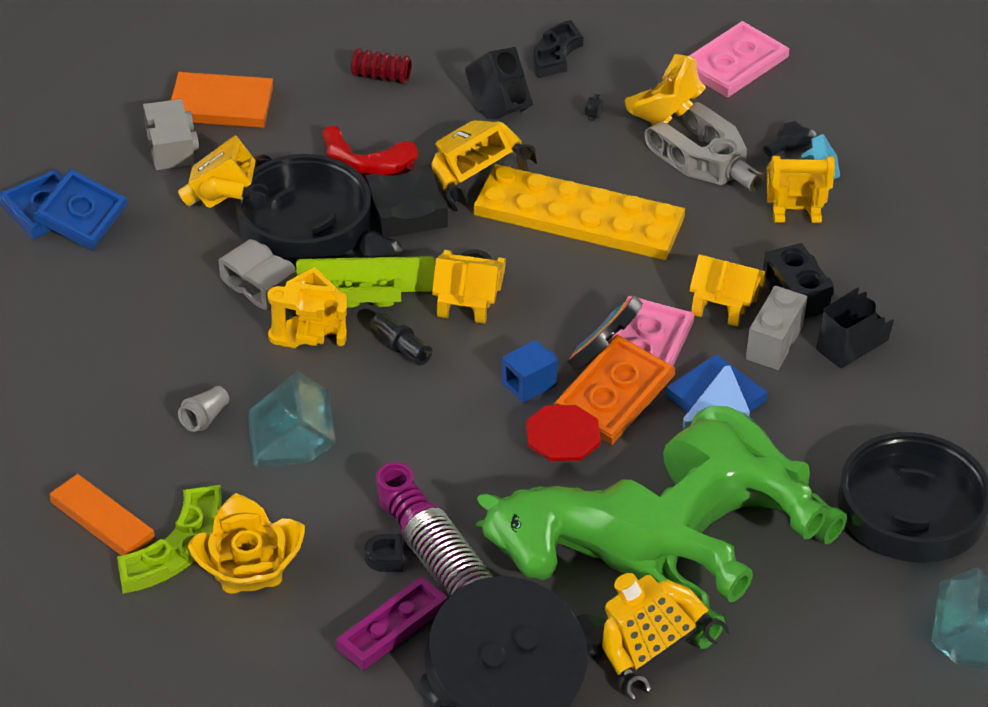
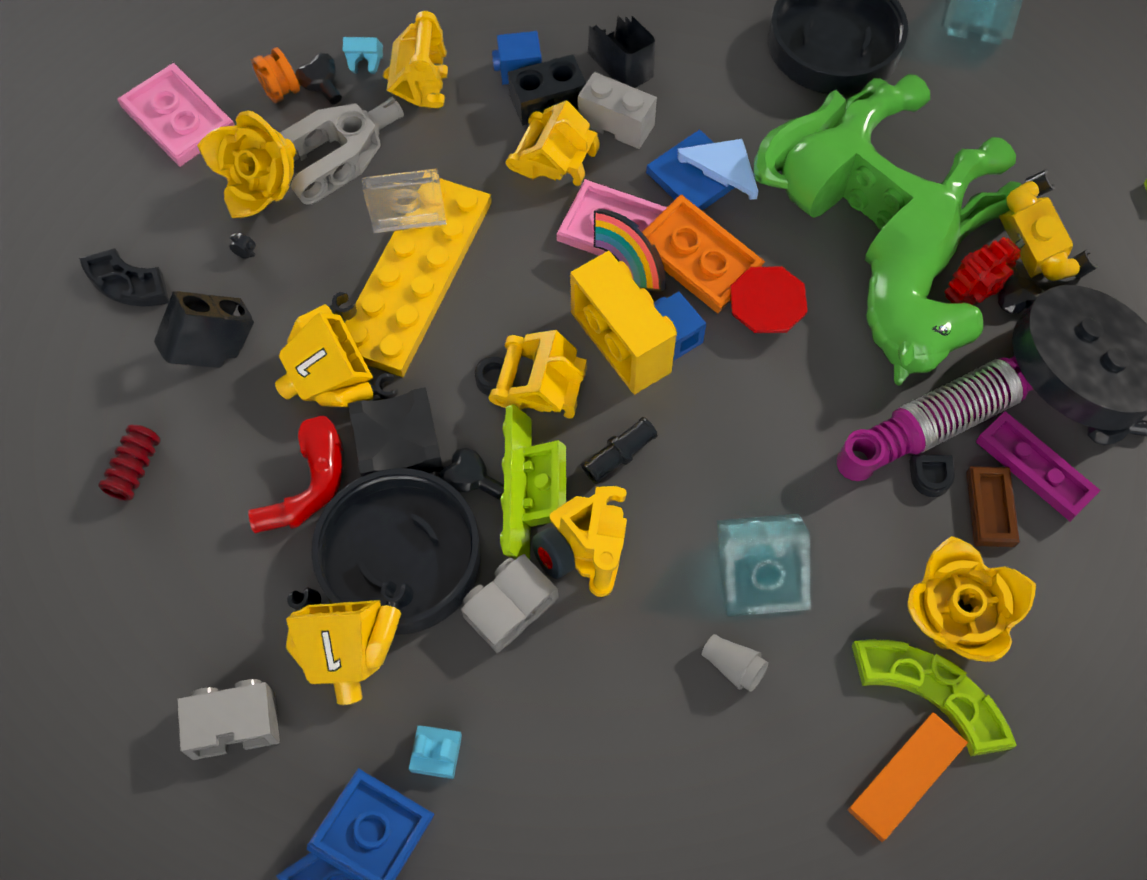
camera: 85 degrees left, 20 degrees up
orange tile [171,72,273,128] -> none
none -> orange wheel [251,47,300,103]
none -> clear tile [361,169,447,233]
none -> medium azure tile [409,725,462,779]
none -> blue brick [492,31,542,85]
none -> yellow brick [570,251,677,395]
none -> red gear [944,237,1021,305]
none -> reddish brown tile [966,466,1020,547]

